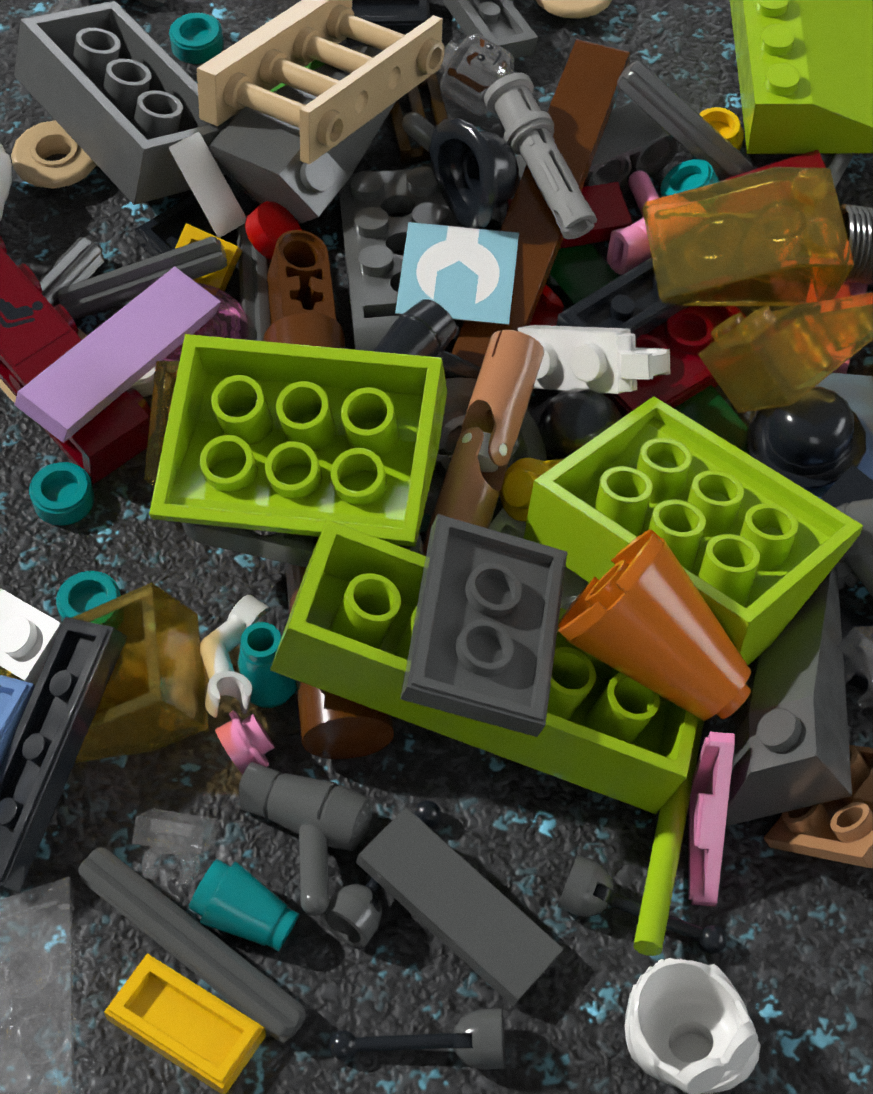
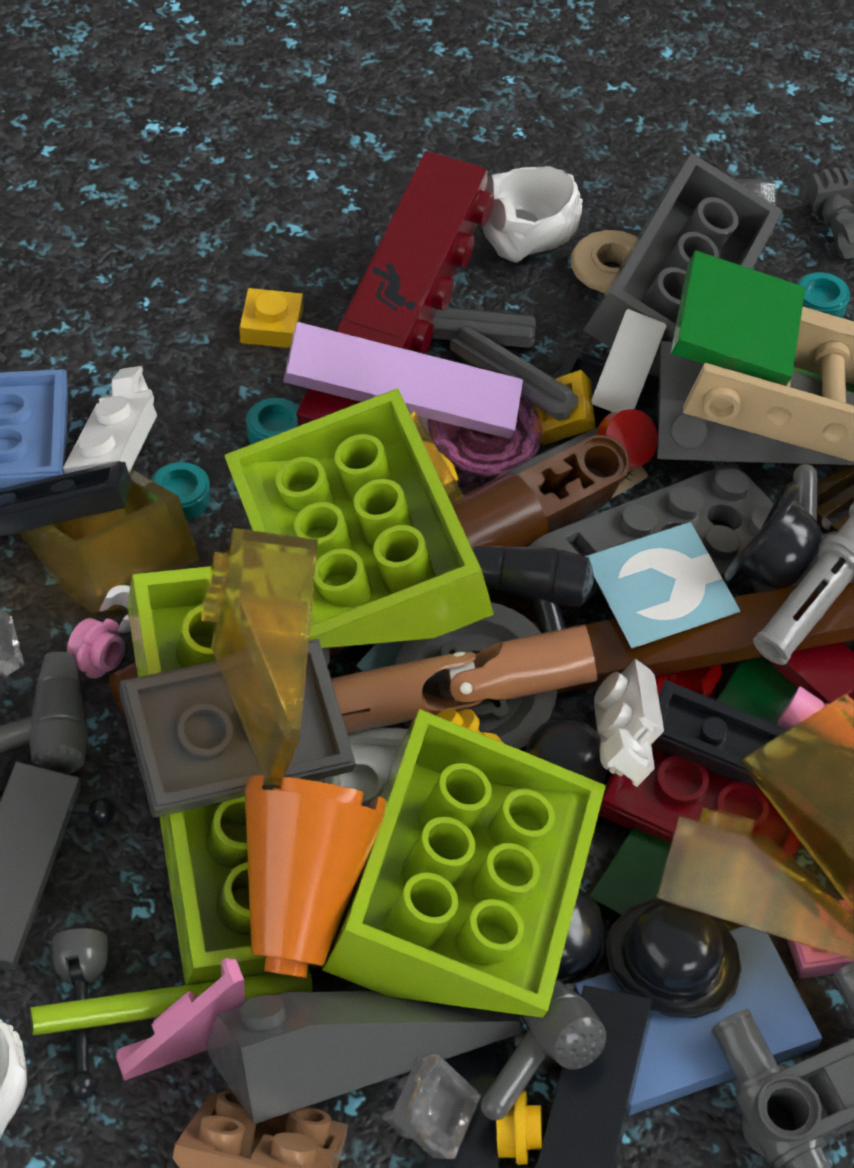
camera: 60 degrees right, 5 degrees down
none -> clear yellow slope [201,528,318,786]
none -> green tile [671,250,806,386]

